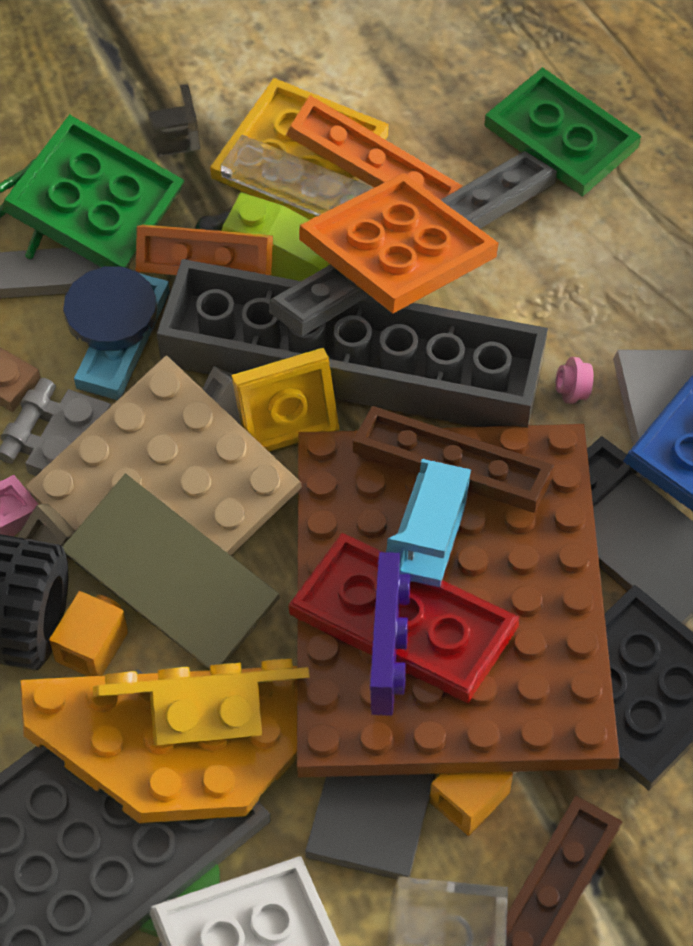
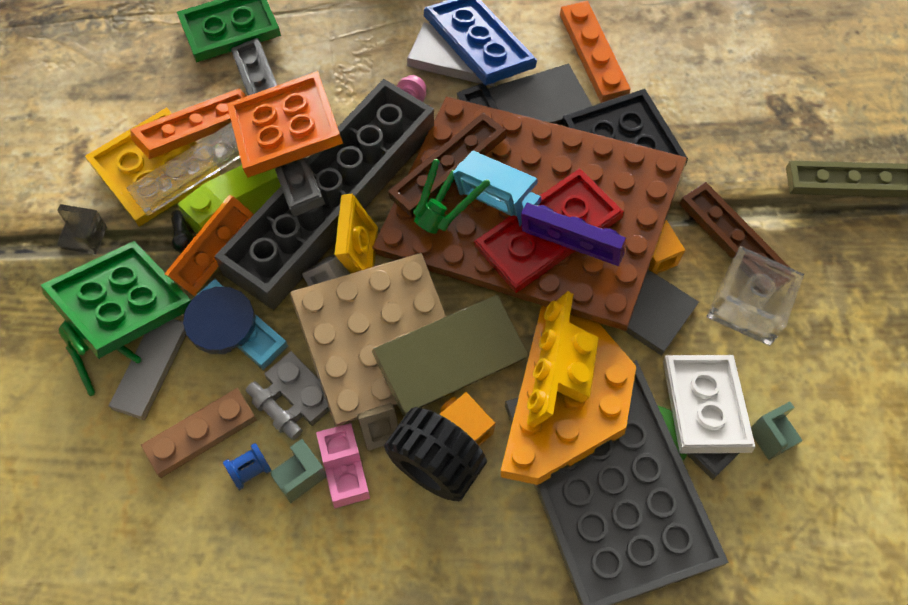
camera: 70 degrees left, 5 degrees up
none -> green plant [413,159,490,234]

